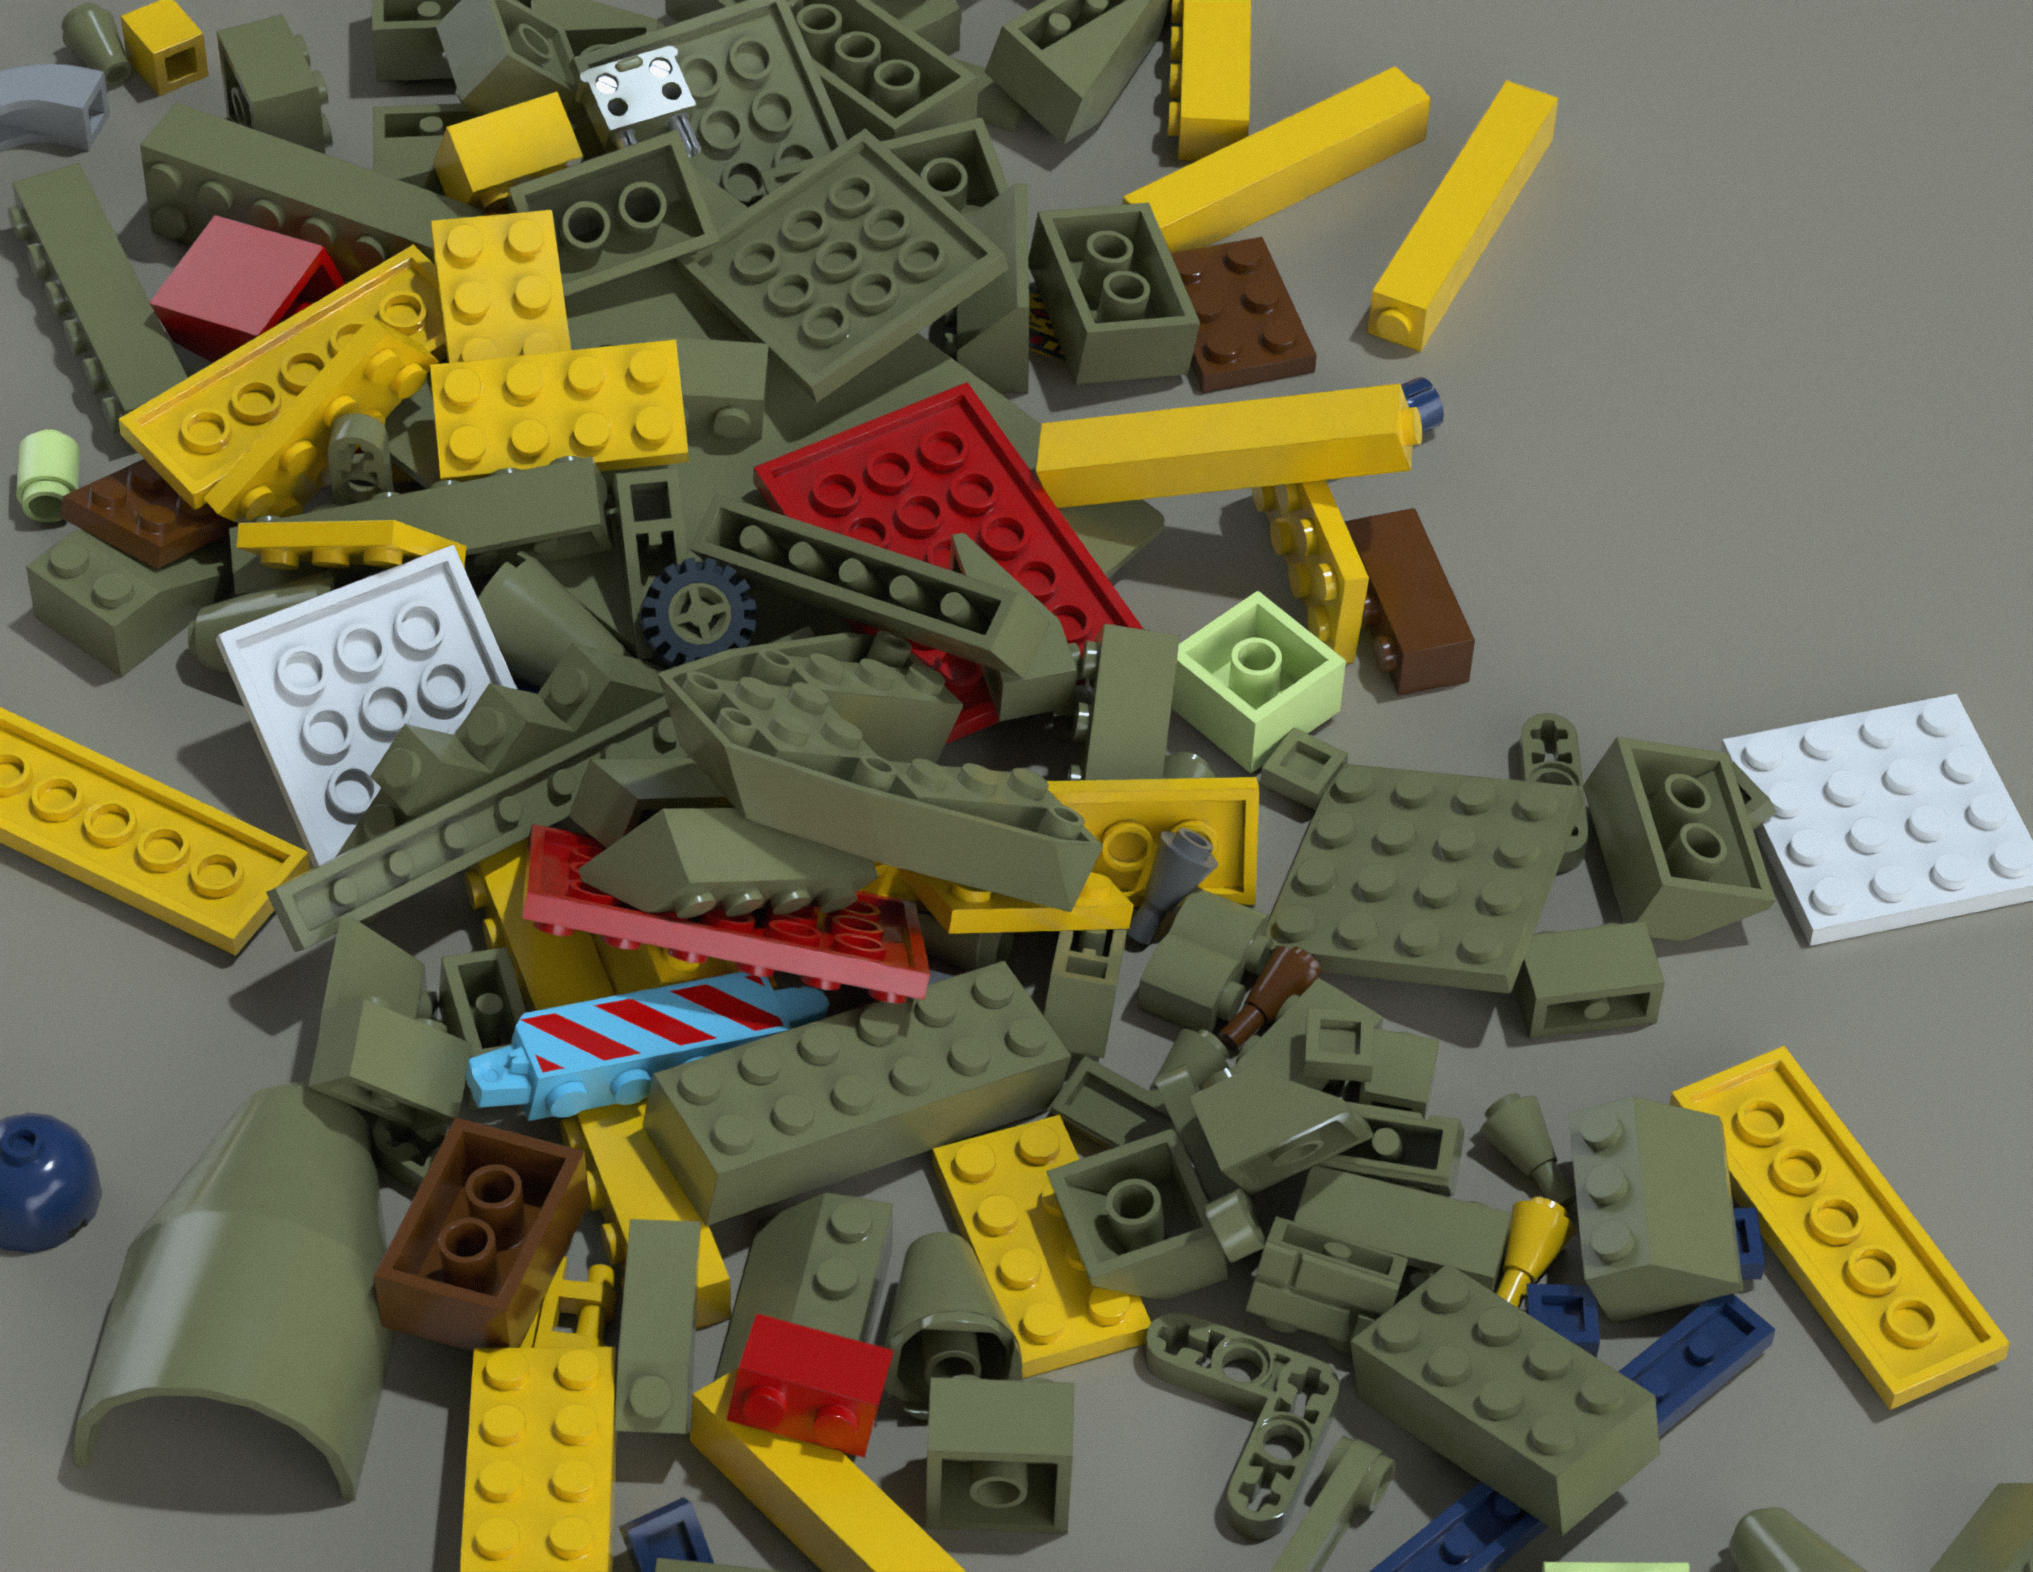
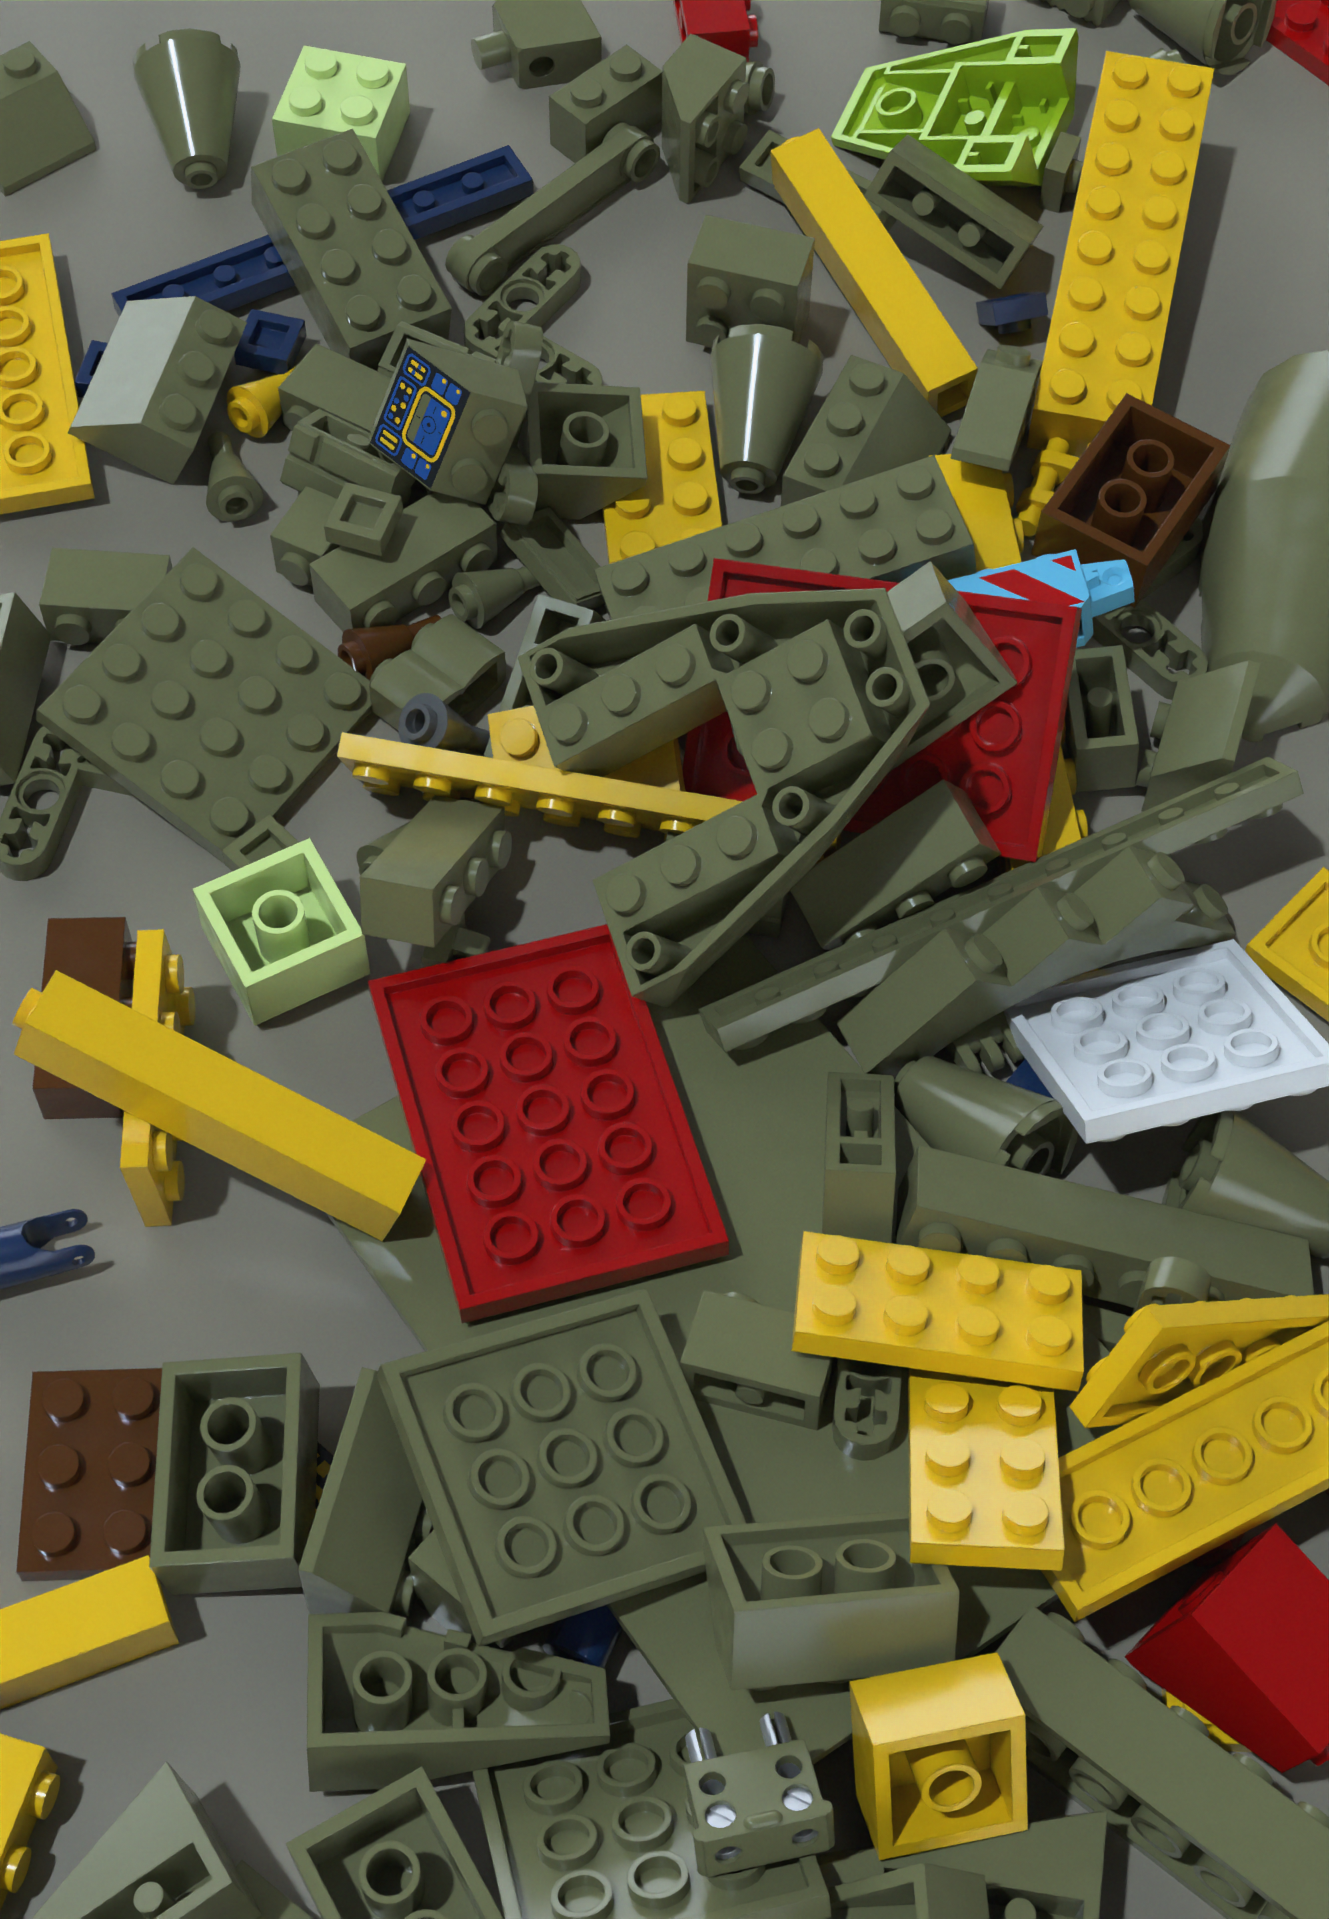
camera: 165 degrees left, 10 degrees up
yellow wing [236,520,467,570] -> none
olive brick [309,995,472,1131] -> none
black wheel [639,557,757,669] -> none
olive brick [689,493,1051,679] -> none
red brick [726,1313,894,1458] -> none
olive slope [949,533,1082,721] -> none

